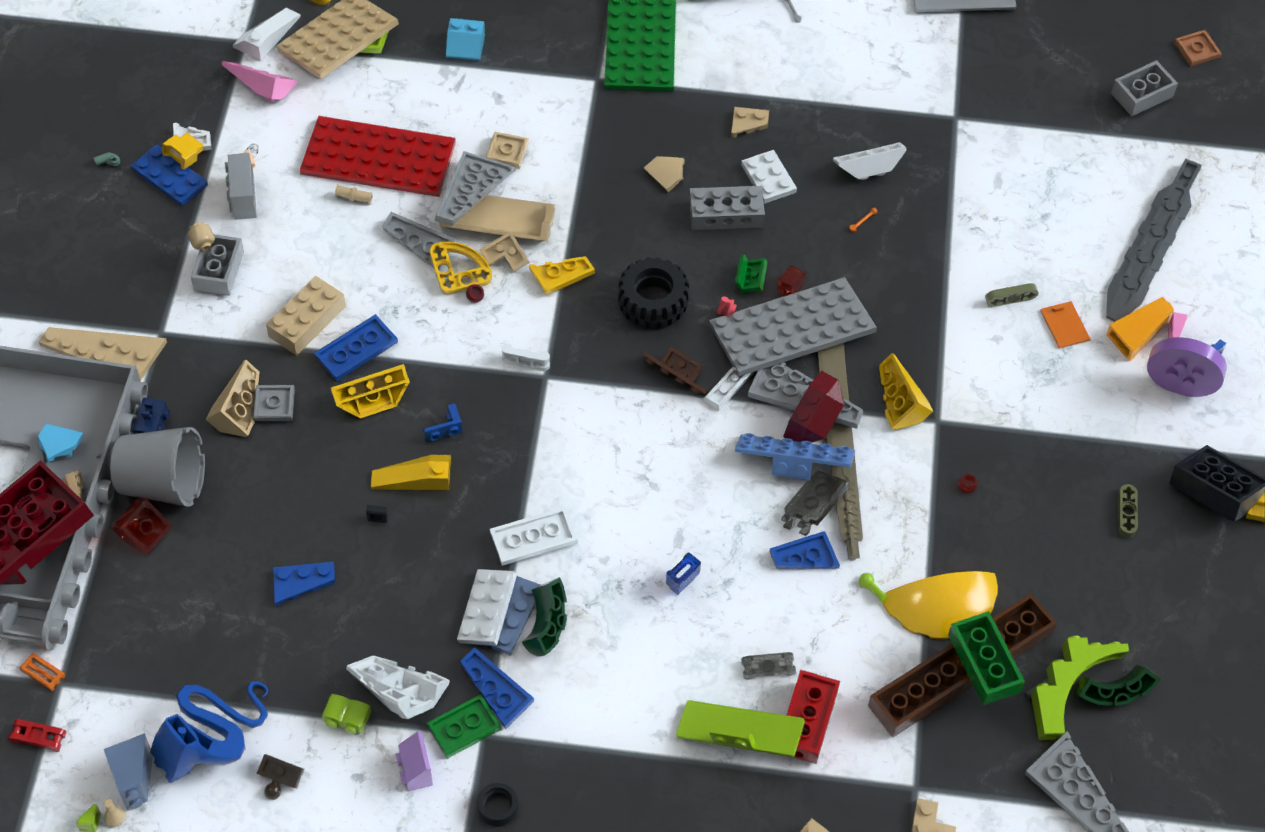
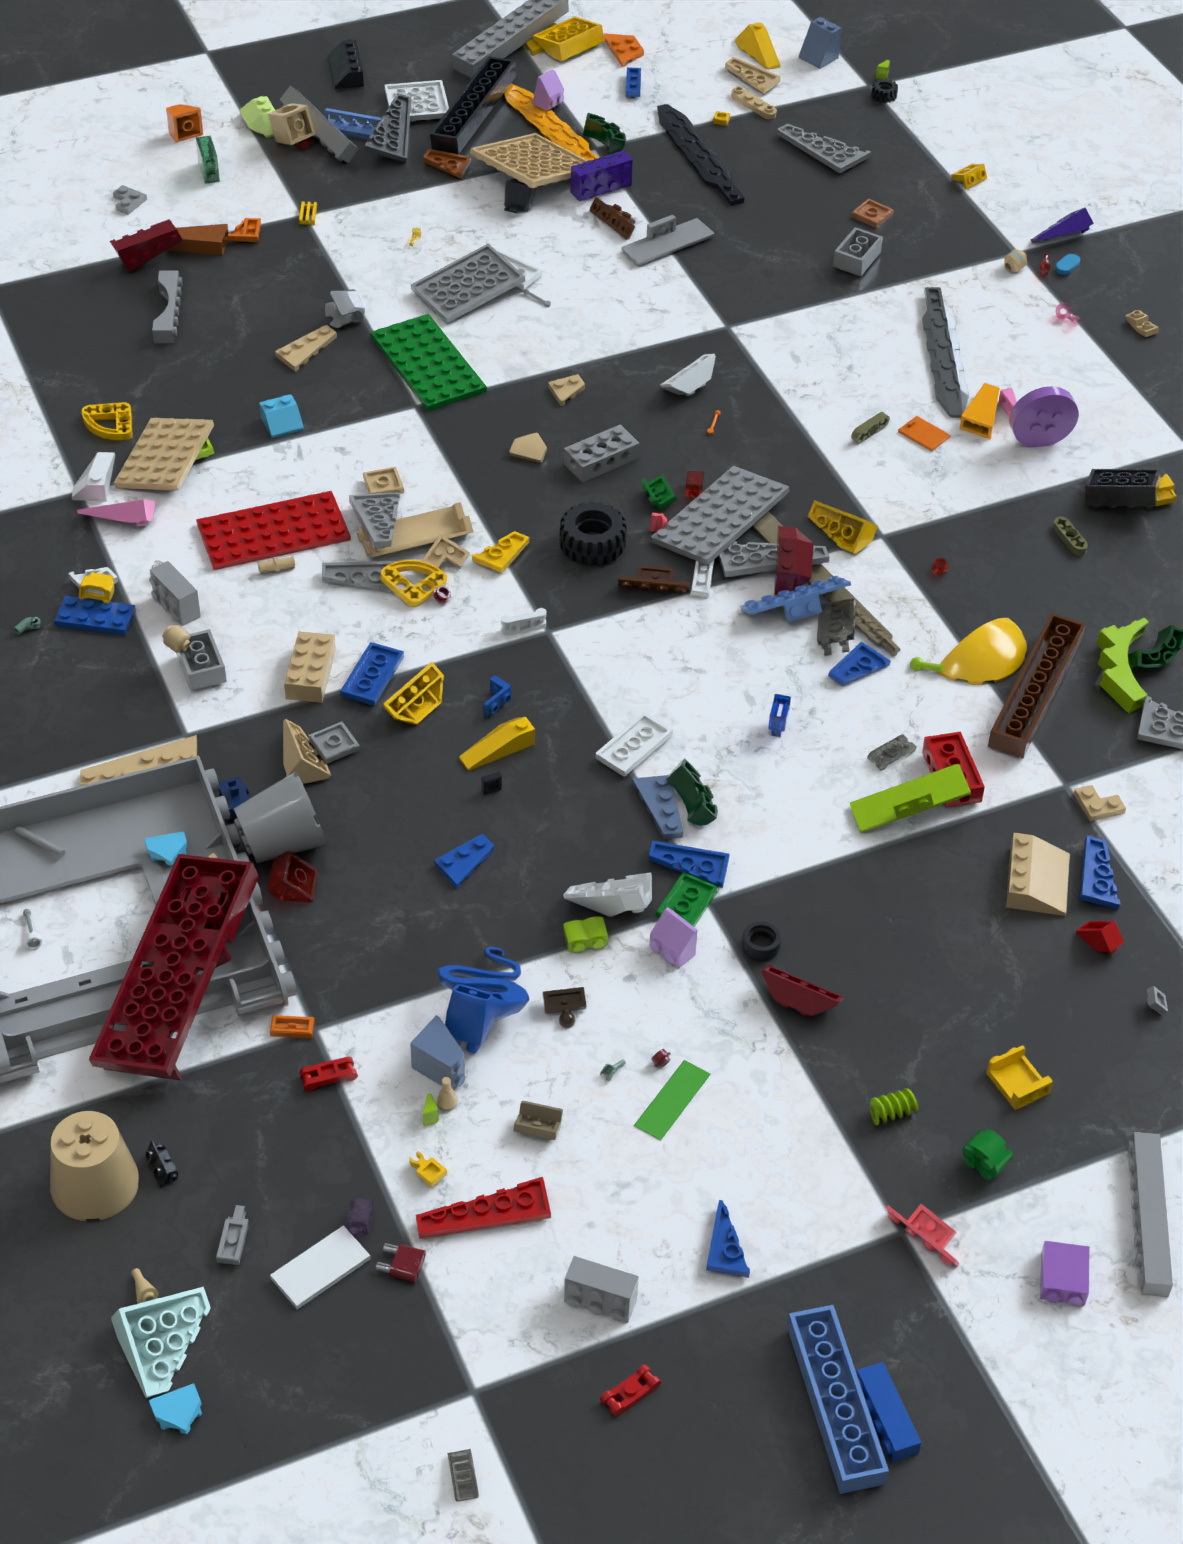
camera: 30 degrees left, 10 degrees down
white plate [457,569,517,646] -> none
white plate [741,150,797,204] -> none
green brick [948,611,1025,705] -> none

